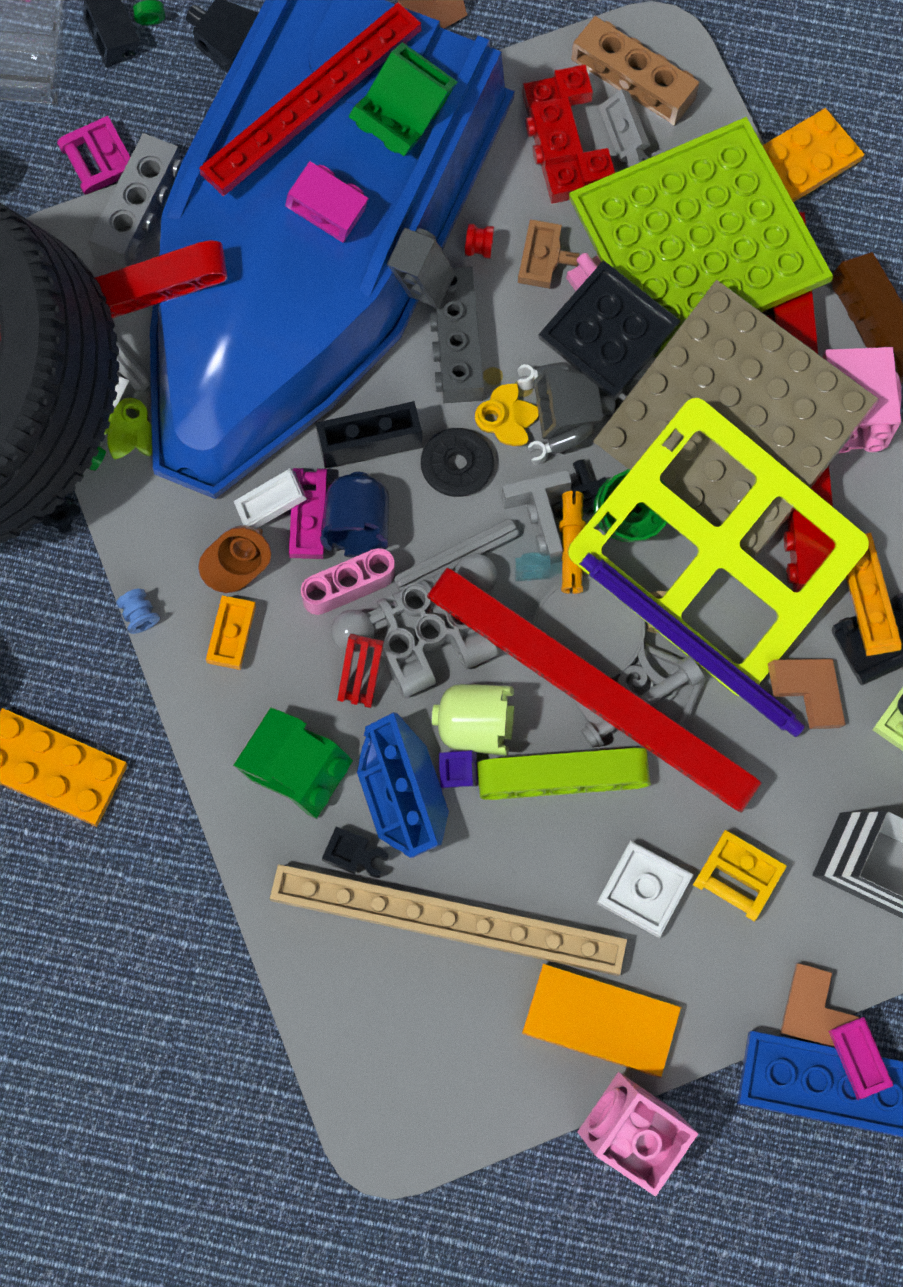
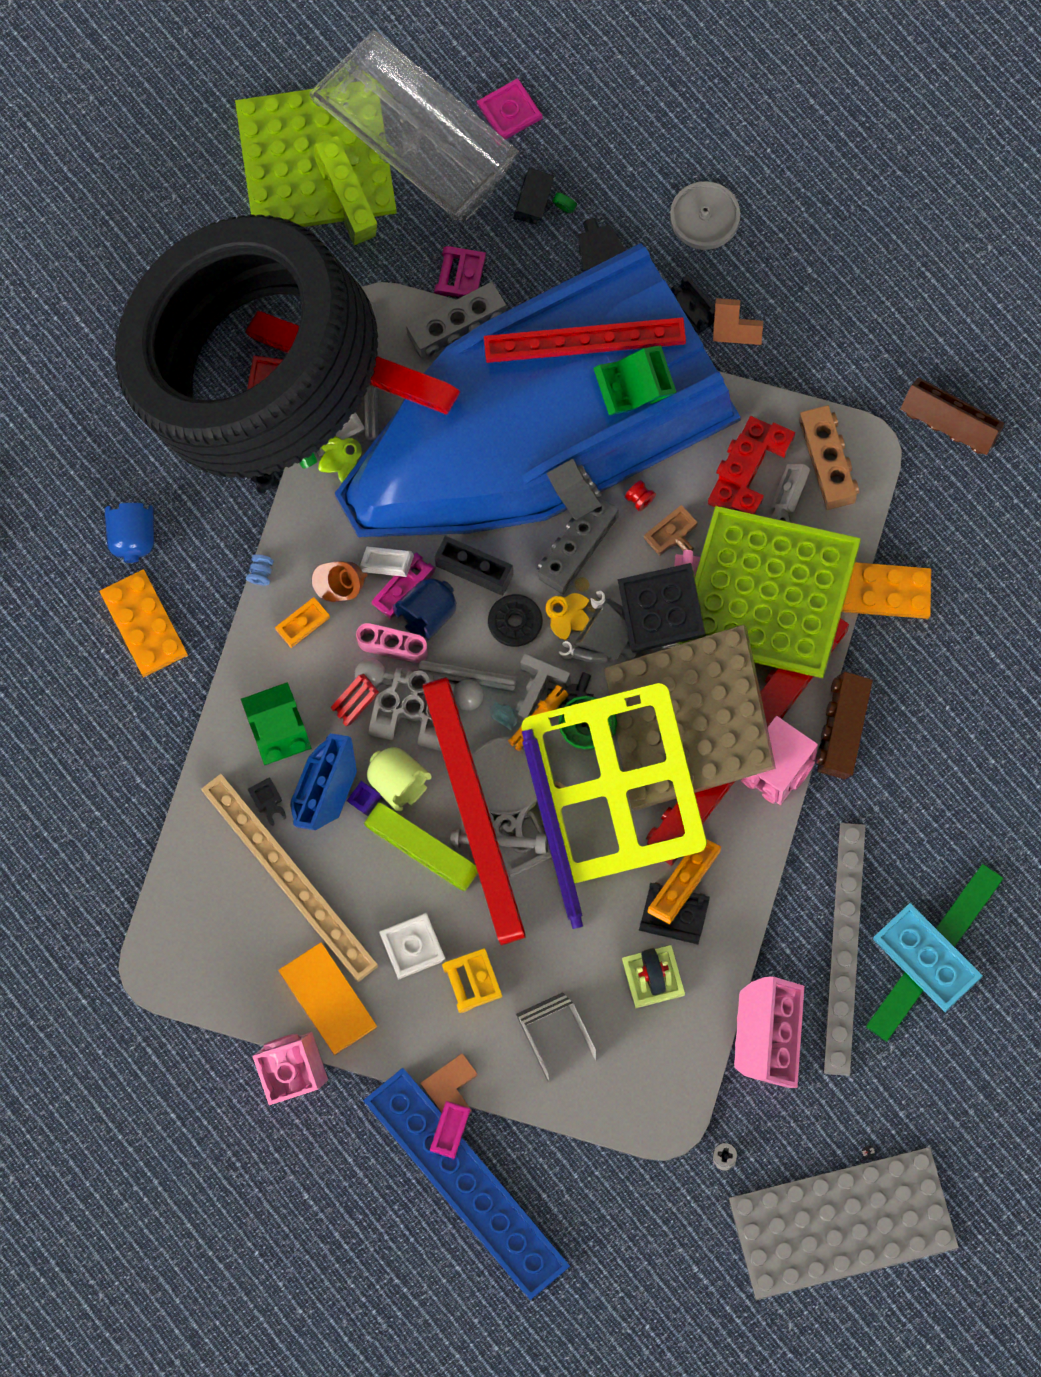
camera: 45 degrees right, 0 degrees up
dark pink brick [285,161,368,243] -> none
nougat tile [768,659,845,729] -> none

